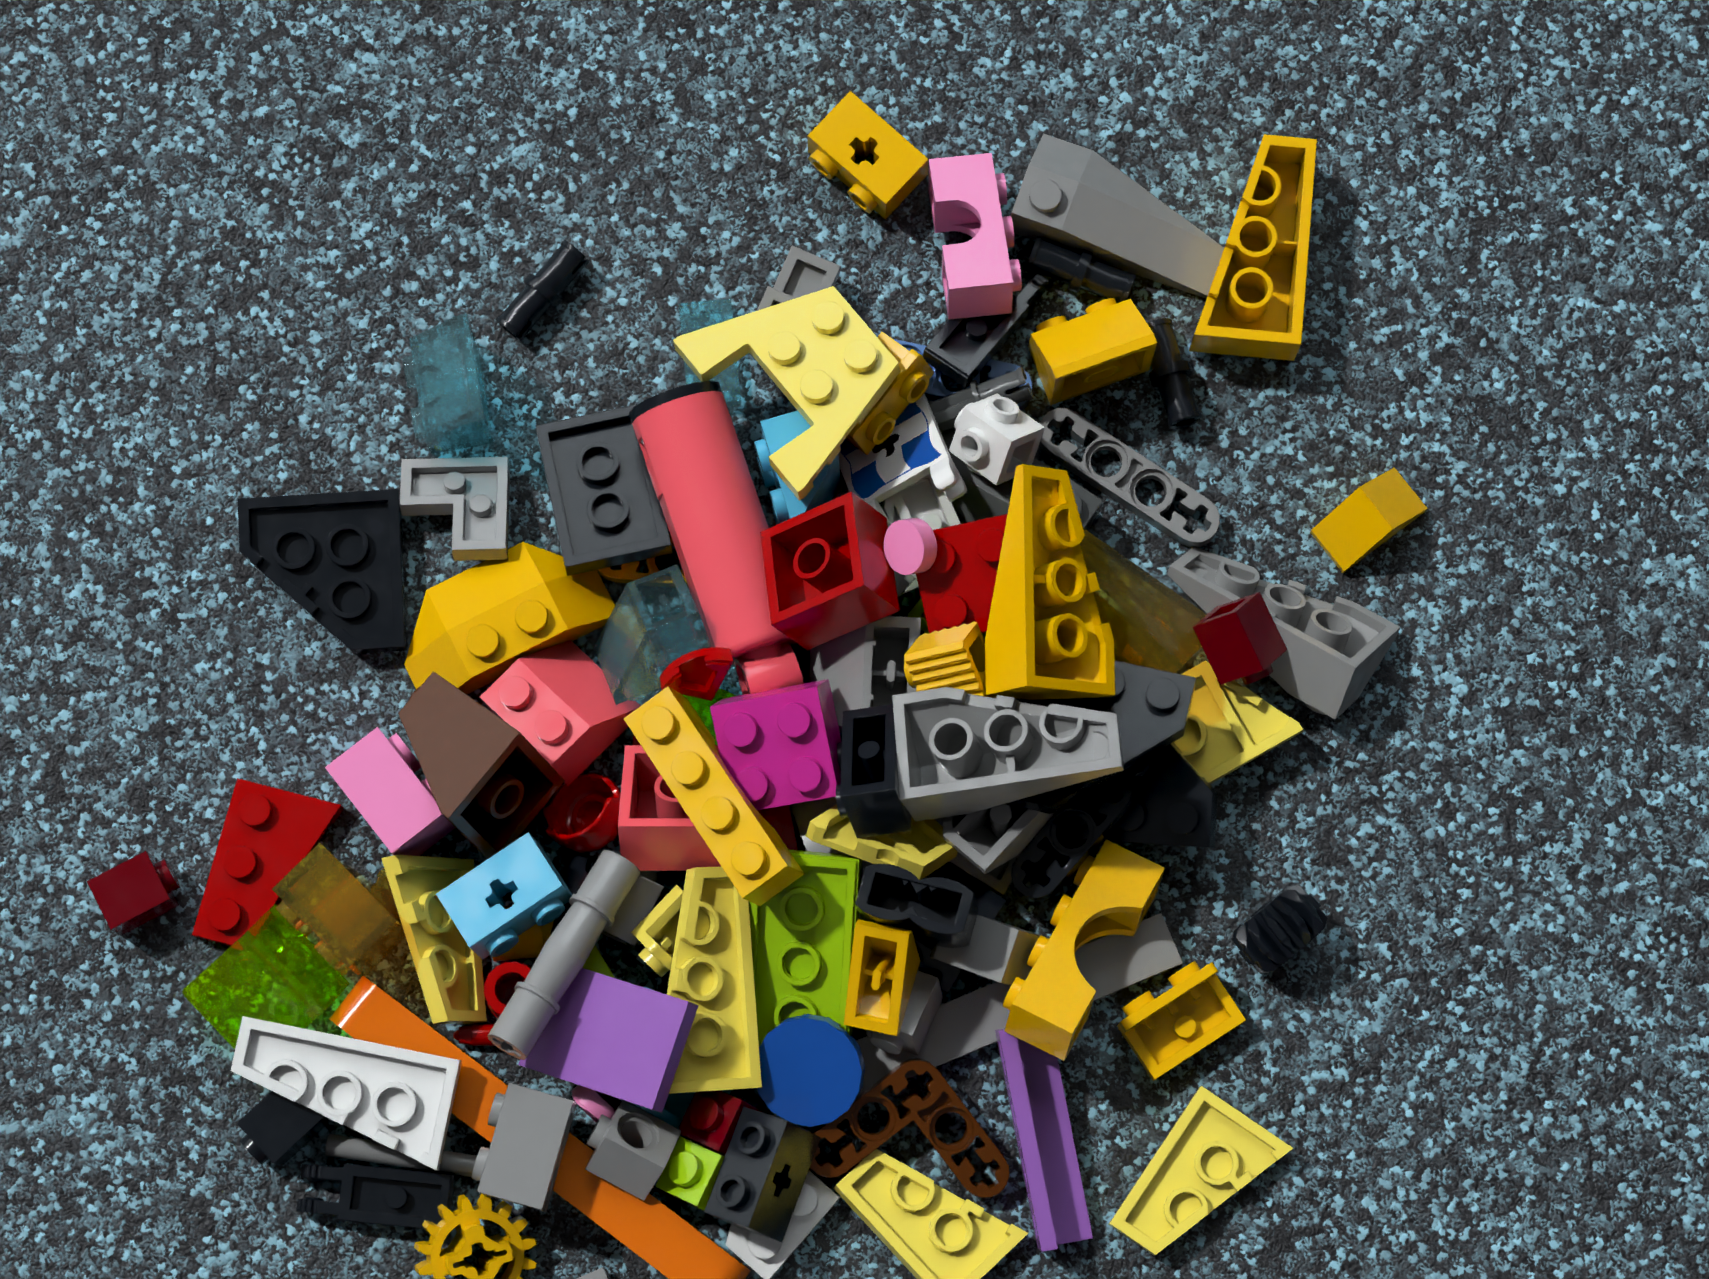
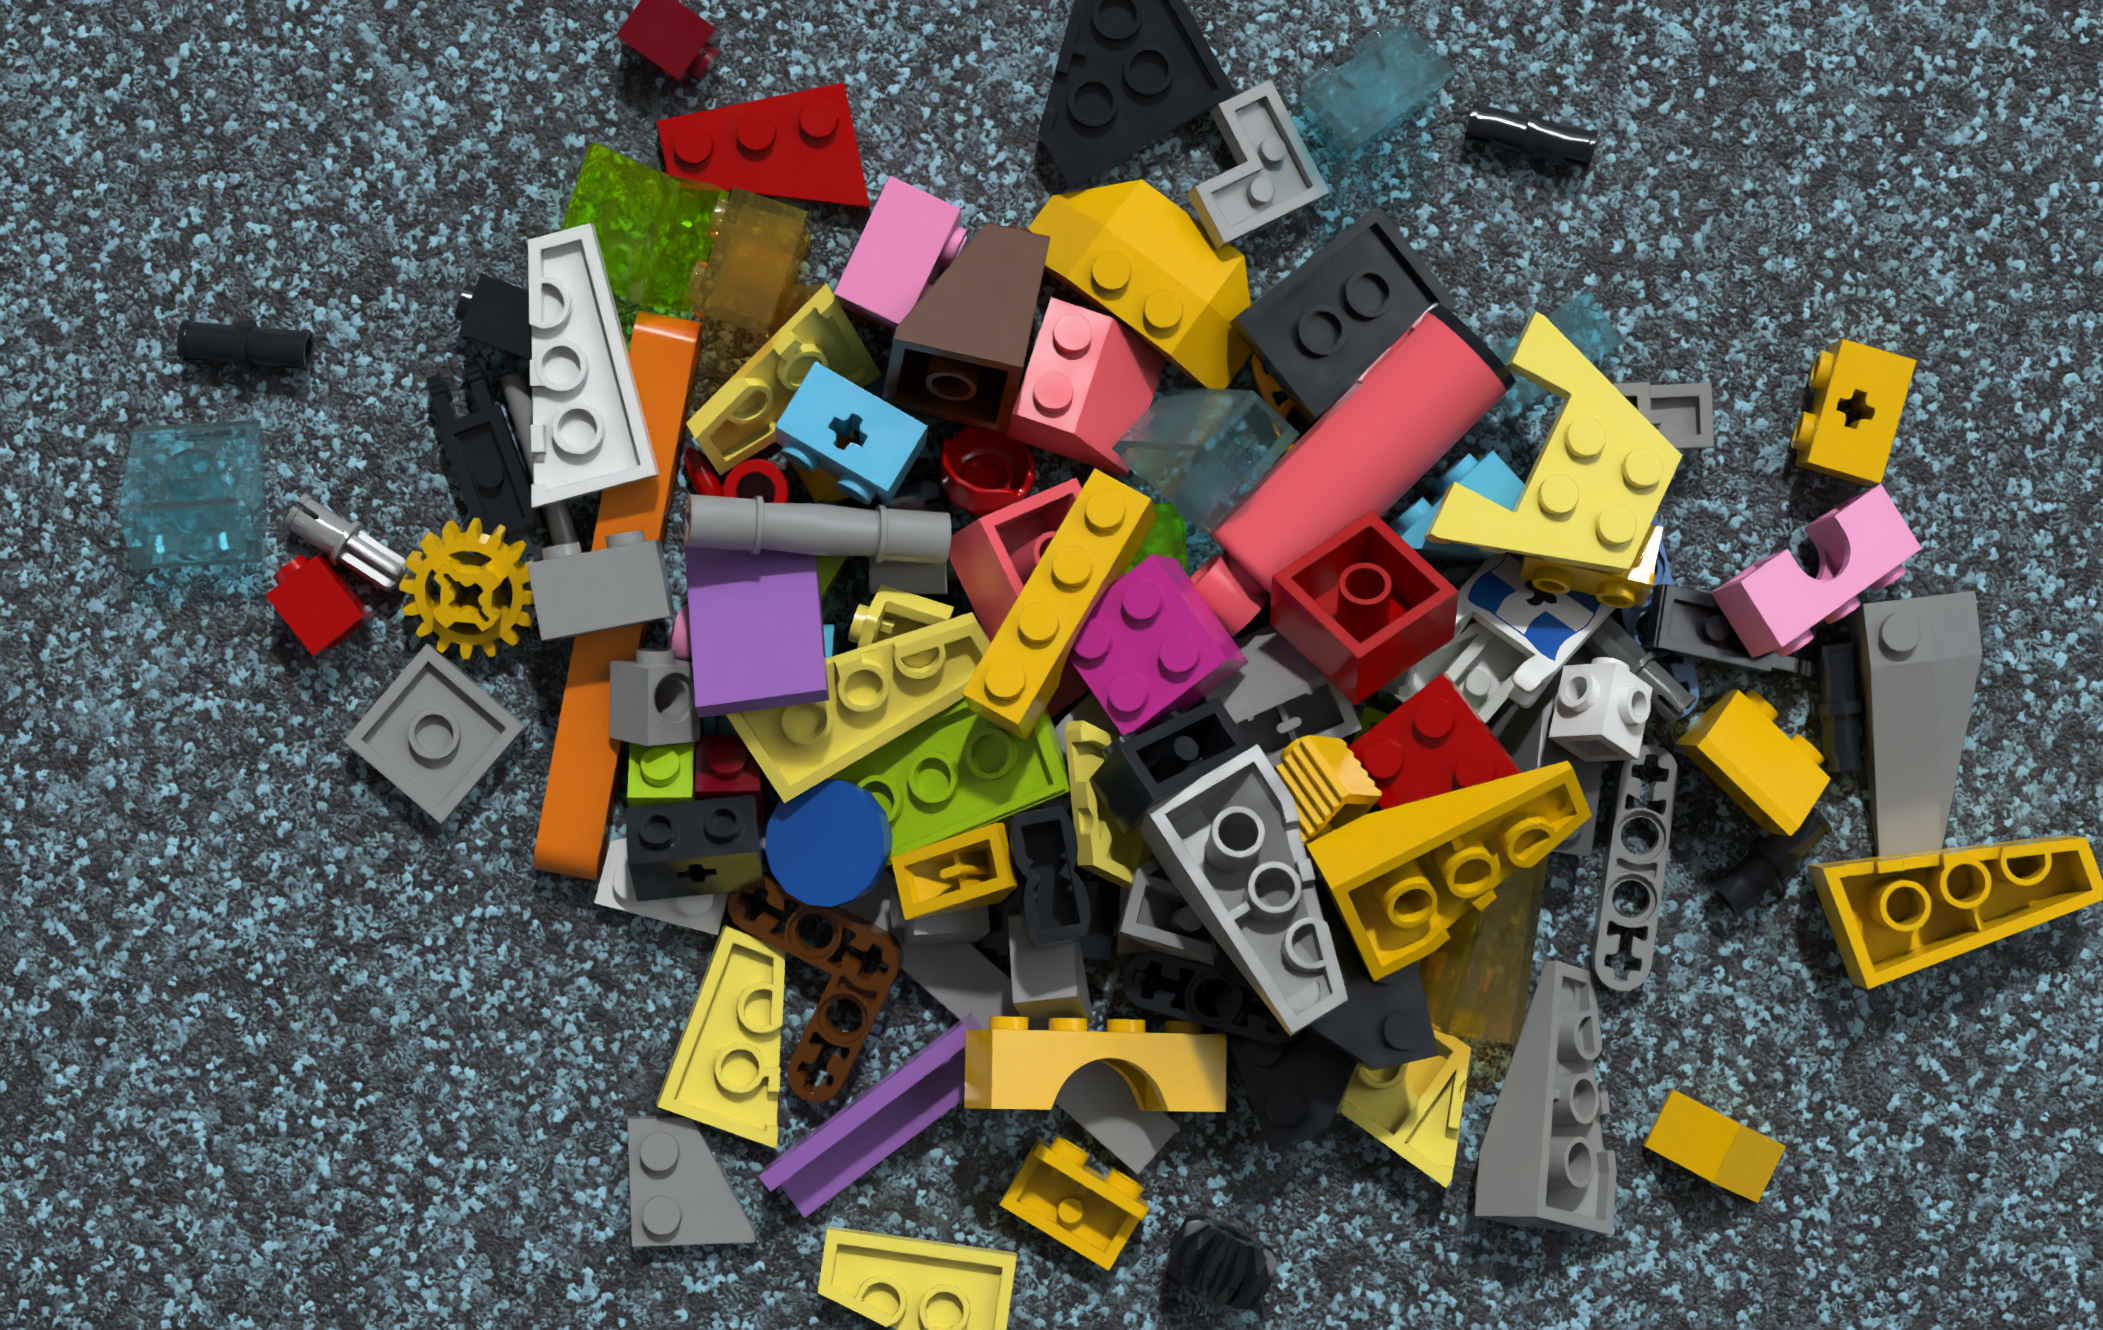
camera: 60 degrees right, 10 degrees up
red tile [659,647,733,701] -> none
bright pink tile [884,518,937,575] -> none
dark red brick [1192,592,1287,685] -> none

